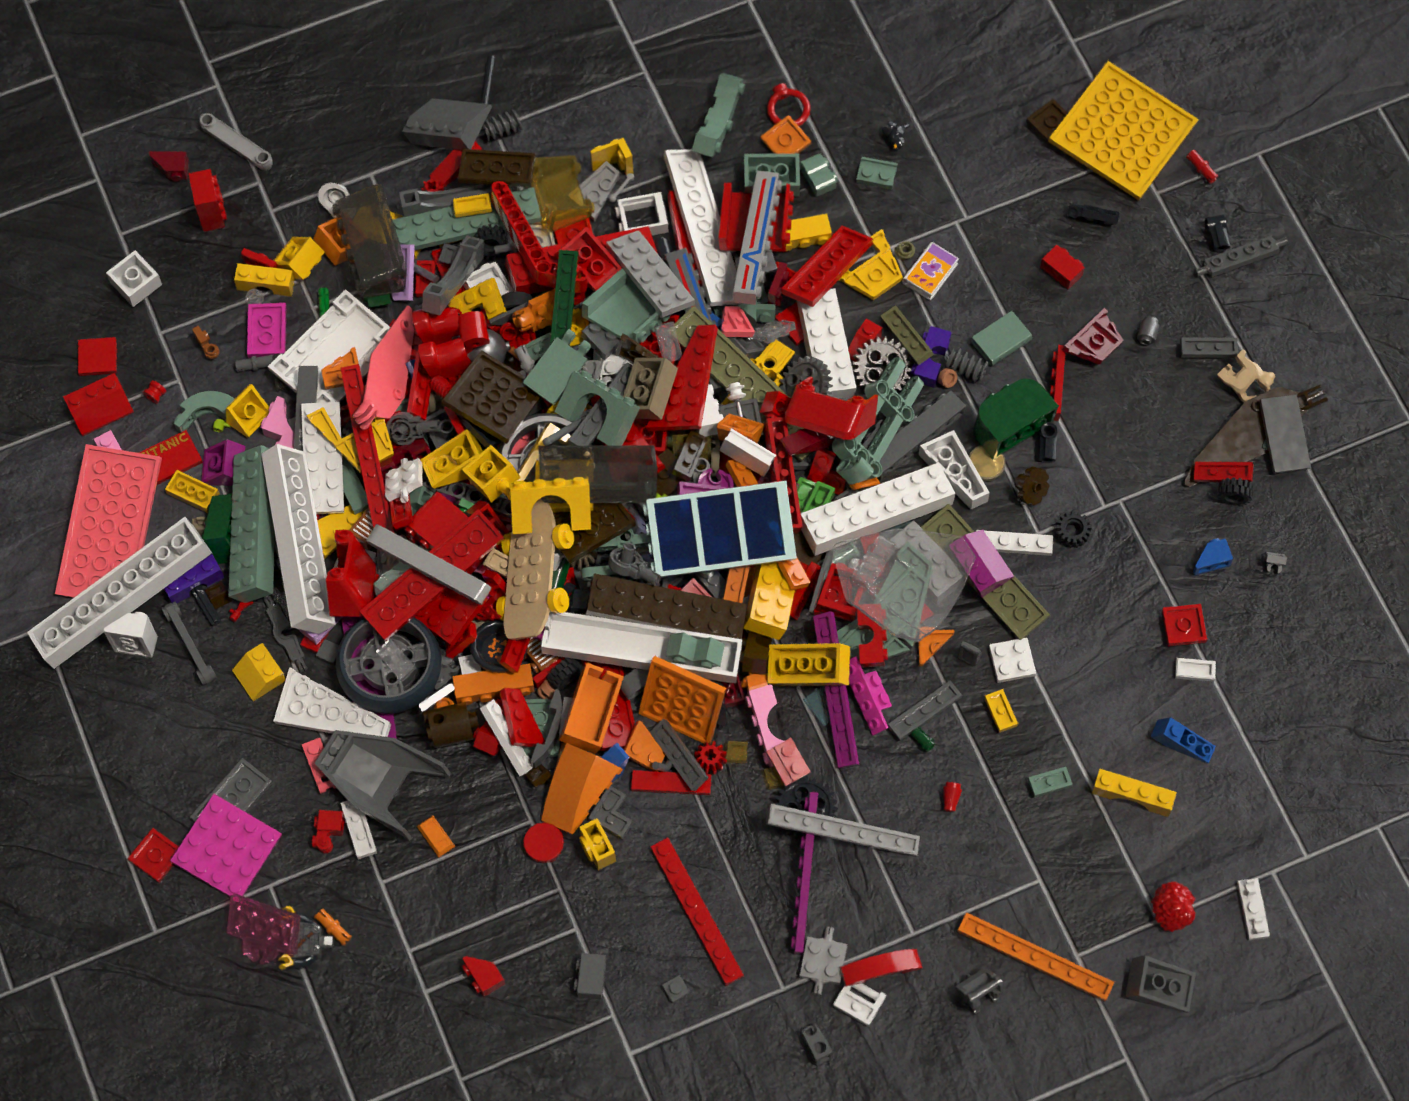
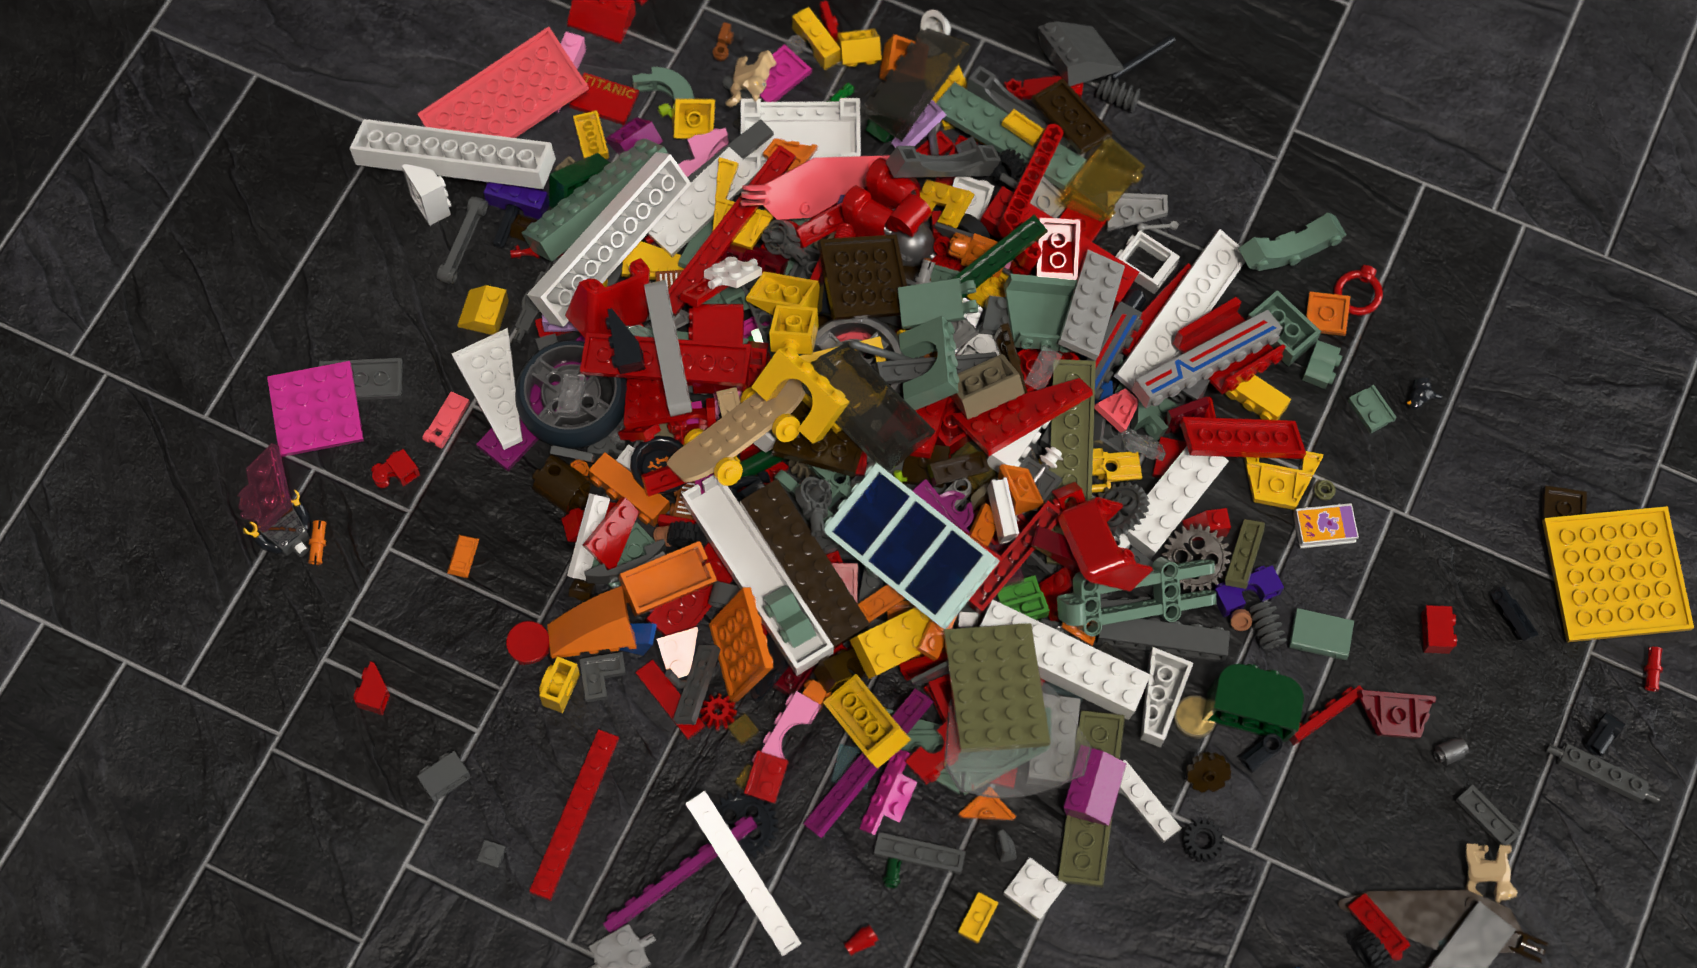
camera: 45 degrees right, 0 degrees up
red tile [128,828,179,883] -> none
red wheel [143,380,167,404] -> none
dark grey windscreen [315,730,451,841] -> none
white plate [341,801,377,859] -> none
yellow bracket [590,138,633,175] -> none
none -> black slope [606,308,646,374]
none -> tan animal [725,50,777,107]
none -> olive plate [944,623,1050,753]

